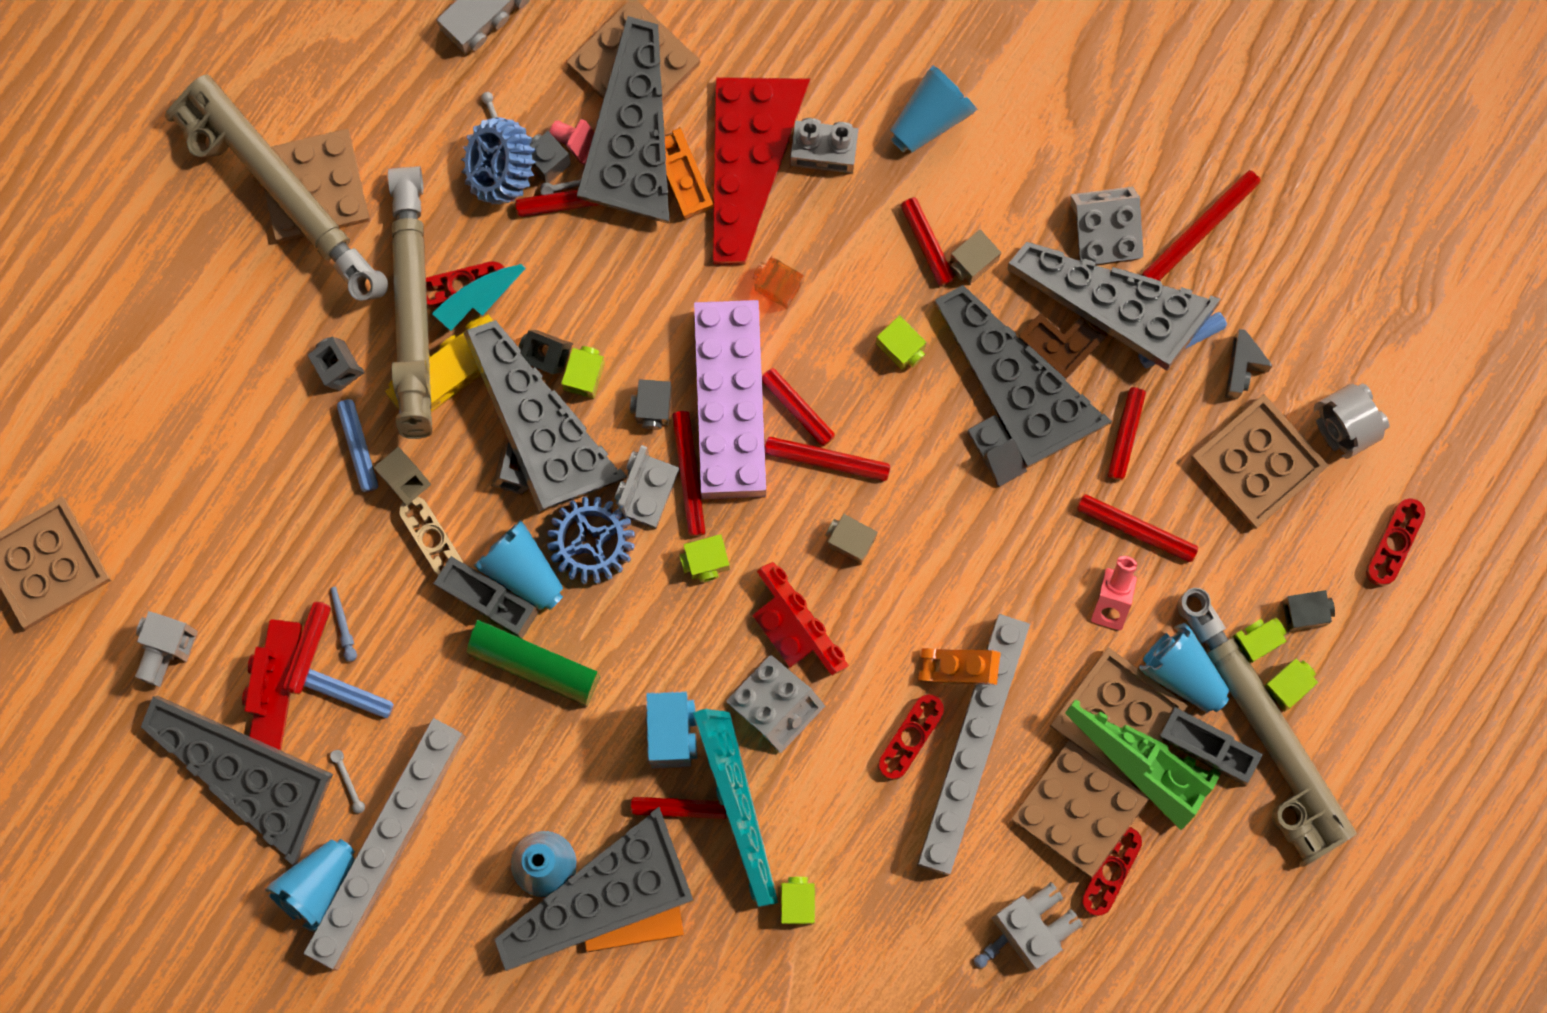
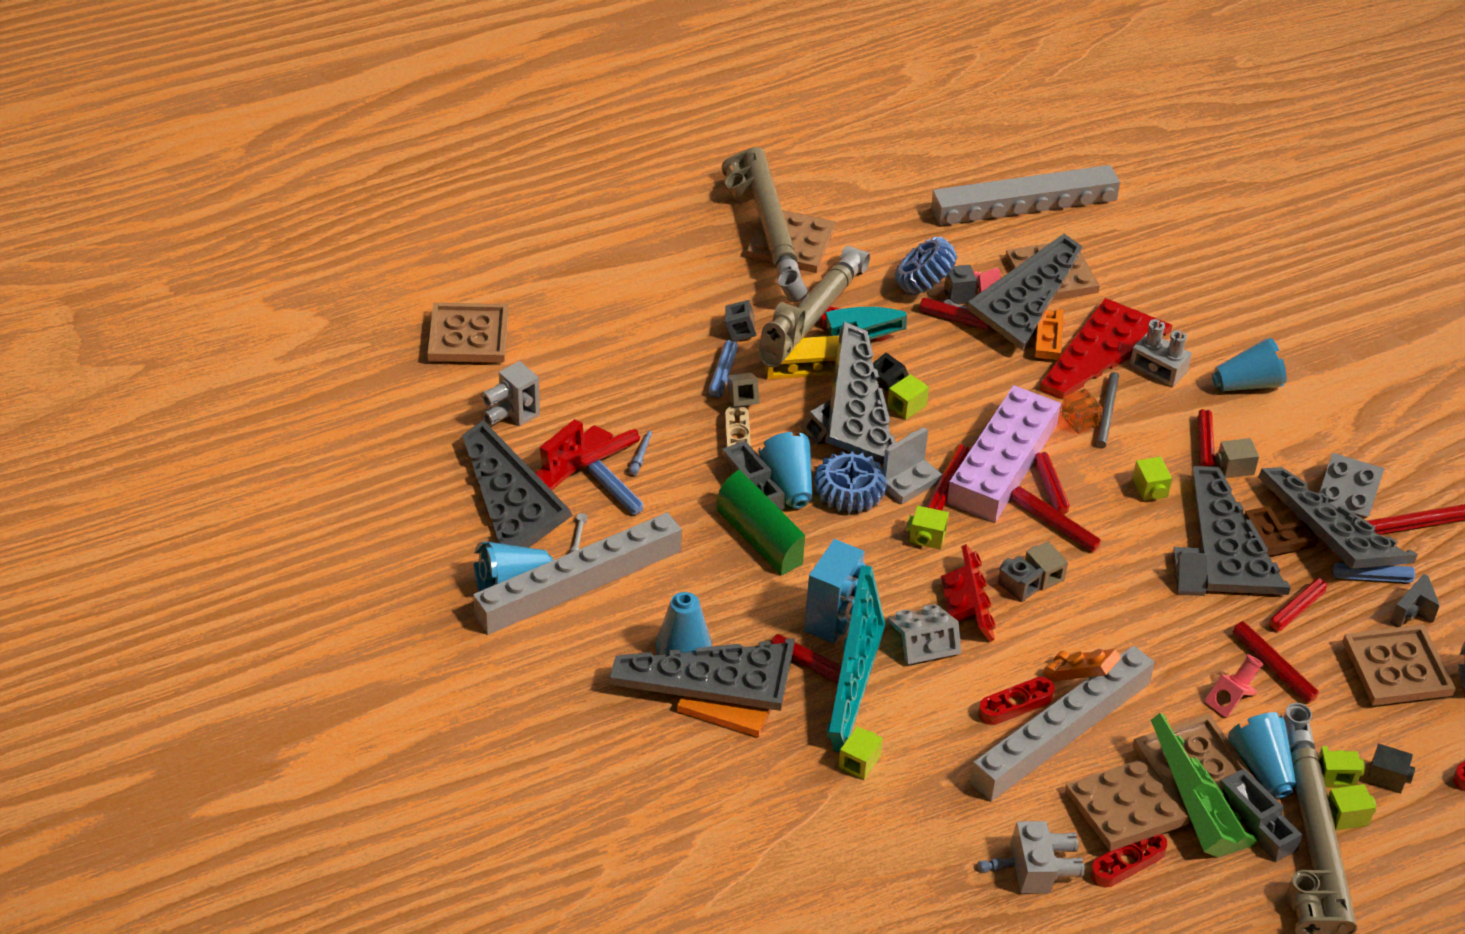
camera: 30 degrees right, 35 degrees down
dark grey brick [630,379,672,430] -> none
none -> dark grey brick [998,556,1044,602]
none -> dark grey bar [1096,372,1119,449]

